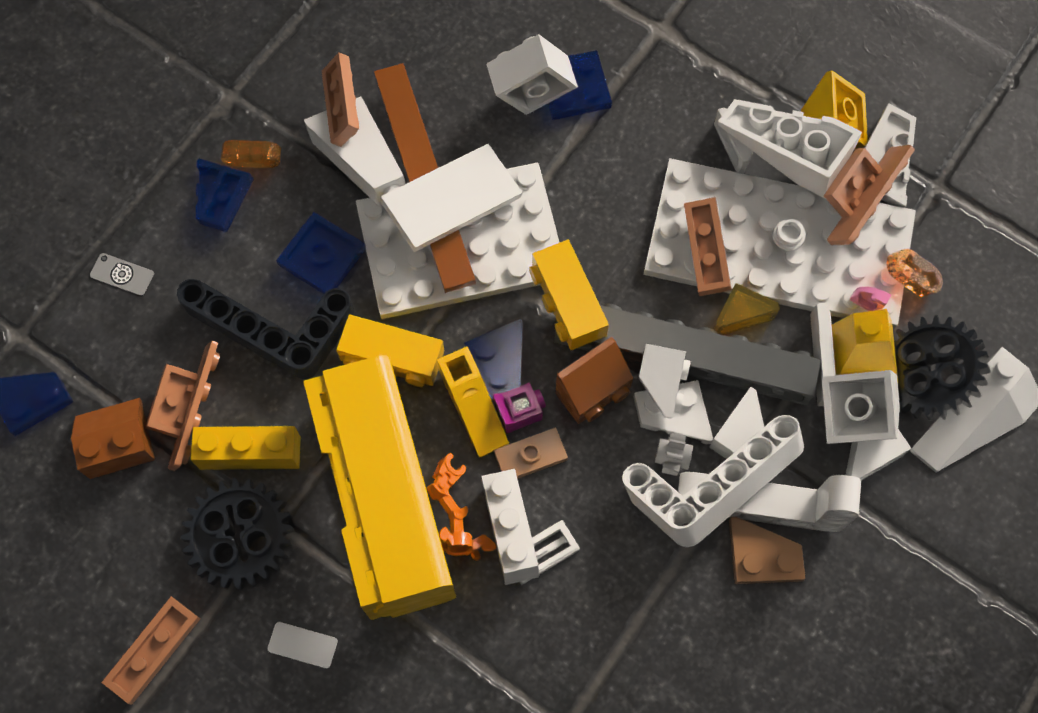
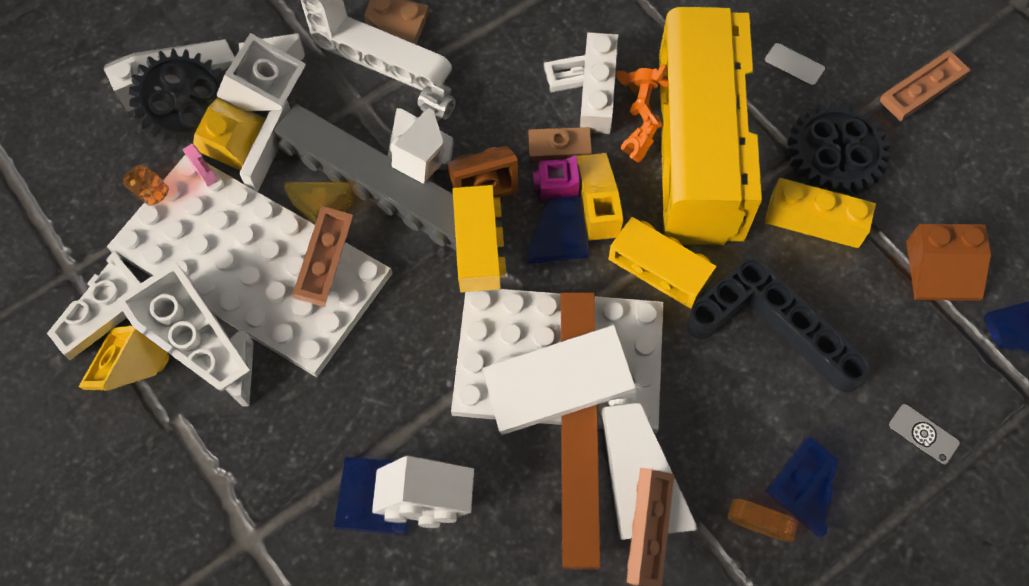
camera: 160 degrees left, 5 degrees down
nougat bracket [145,341,220,471] -> none
clear blue plate [276,212,366,294] -> none
white beam [622,415,804,547] -> none
white slope [710,387,764,459] -> none
white plate [773,219,806,251] -> none
nougat bracket [824,145,915,245] -> none

